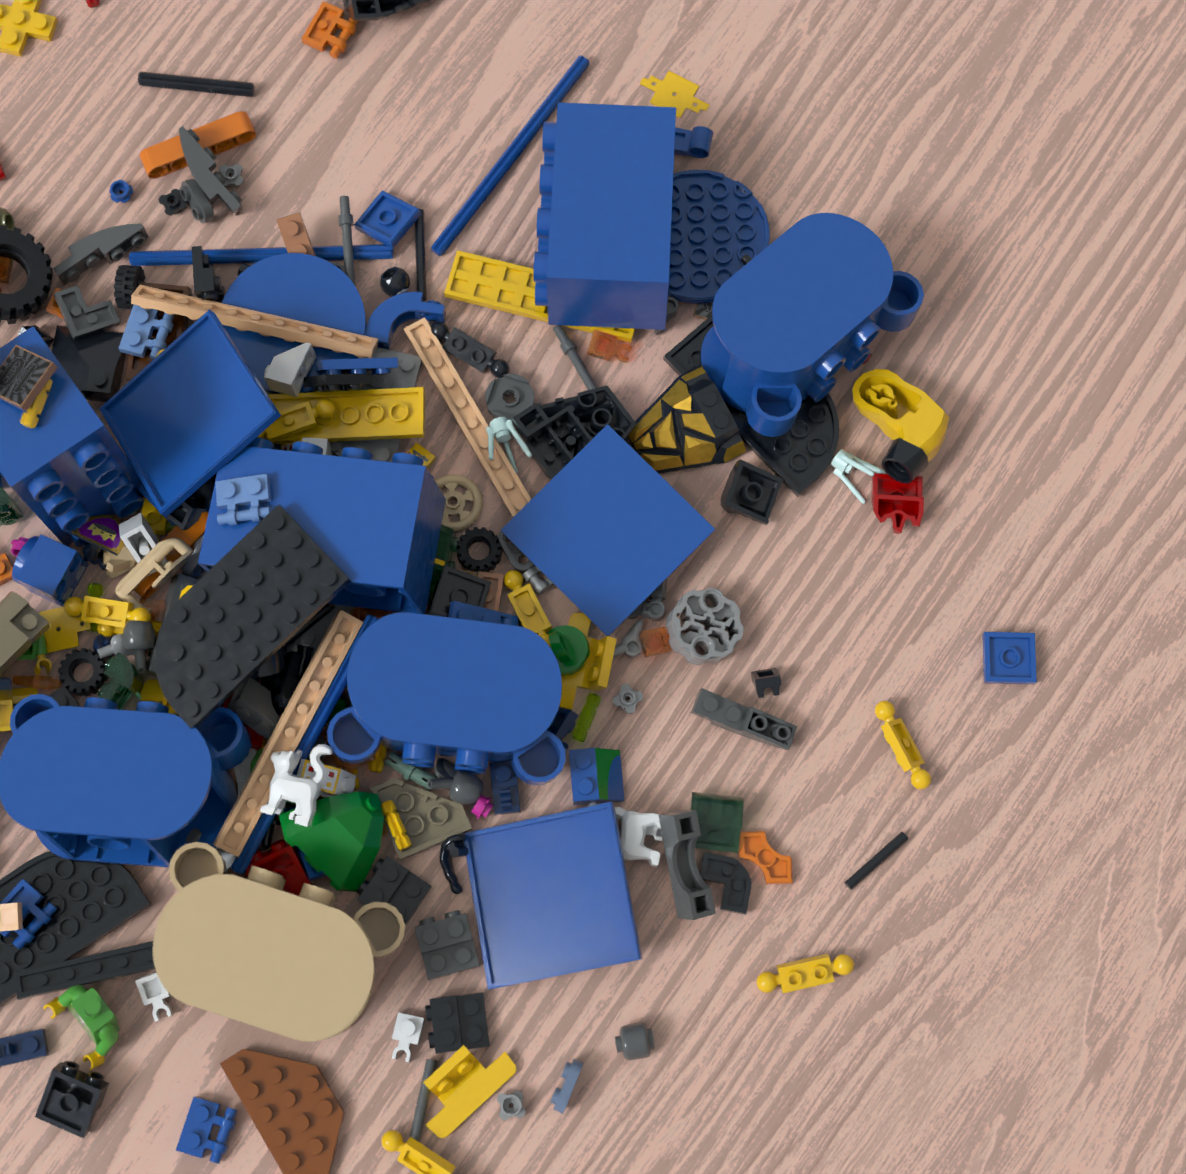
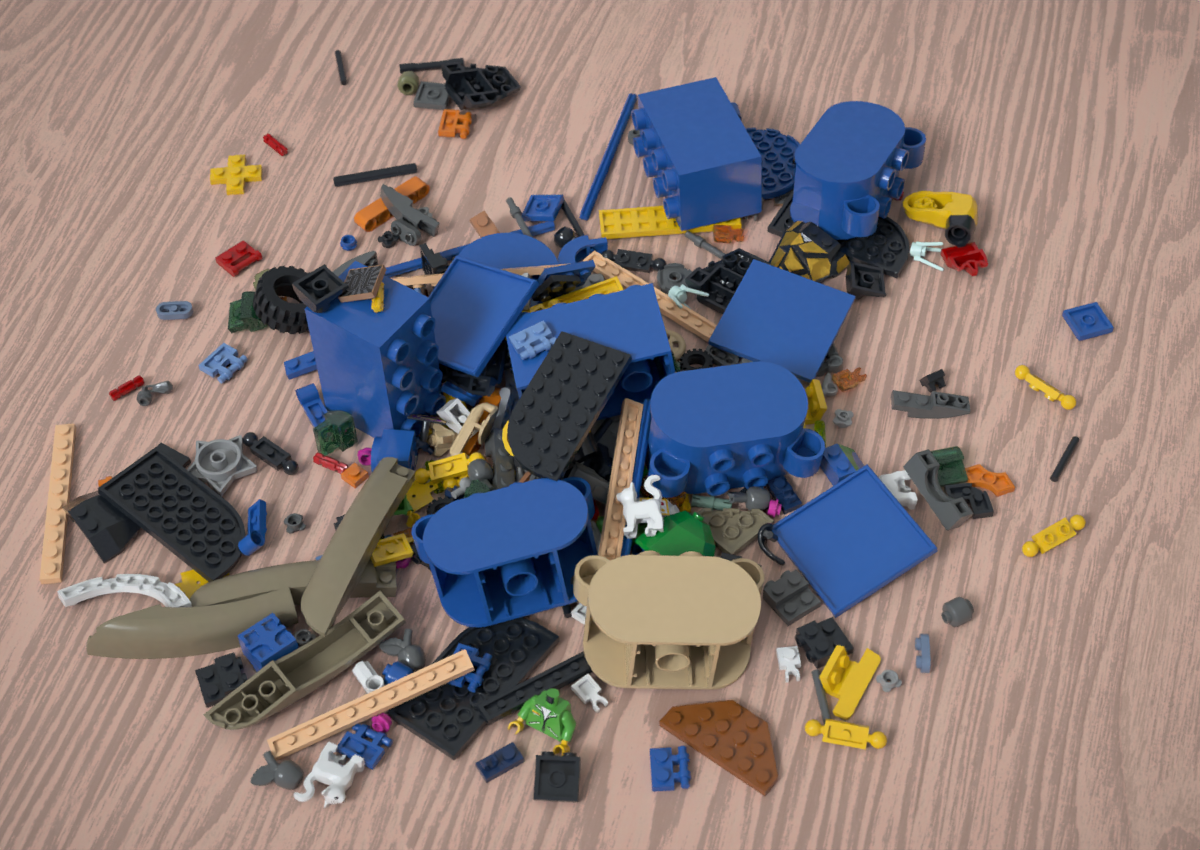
camera: 15 degrees left, 25 degrees down
yellow axle [381,800,412,850] -> none
light grey connector [665,588,744,665] -> none

